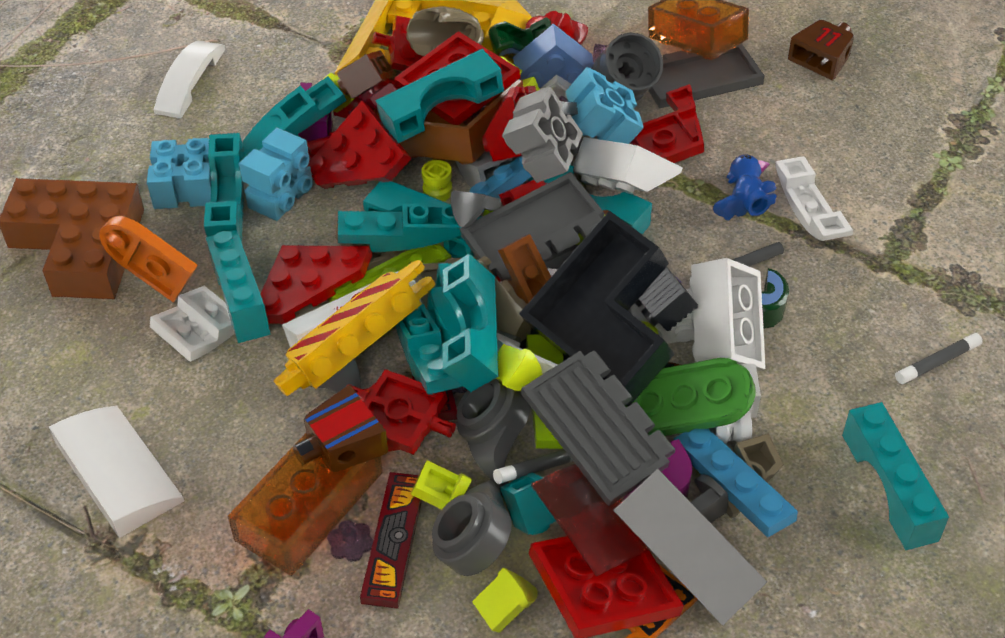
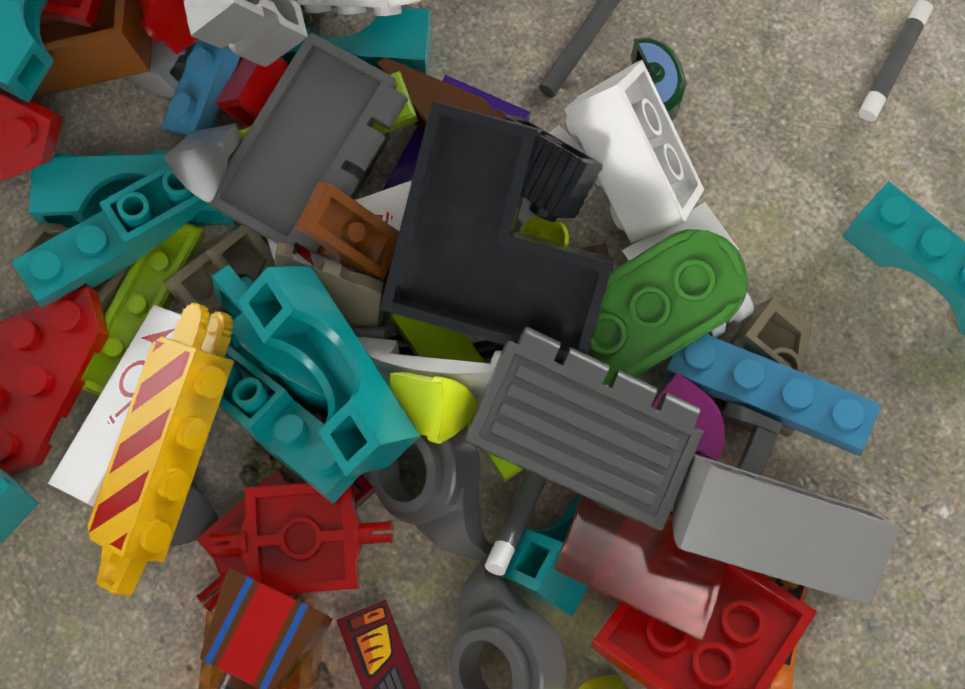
camera: 30 degrees left, 25 degrees up
neon yellow tile [411,460,472,510] -> none
neon yellow wheel [421,160,453,201] -> none

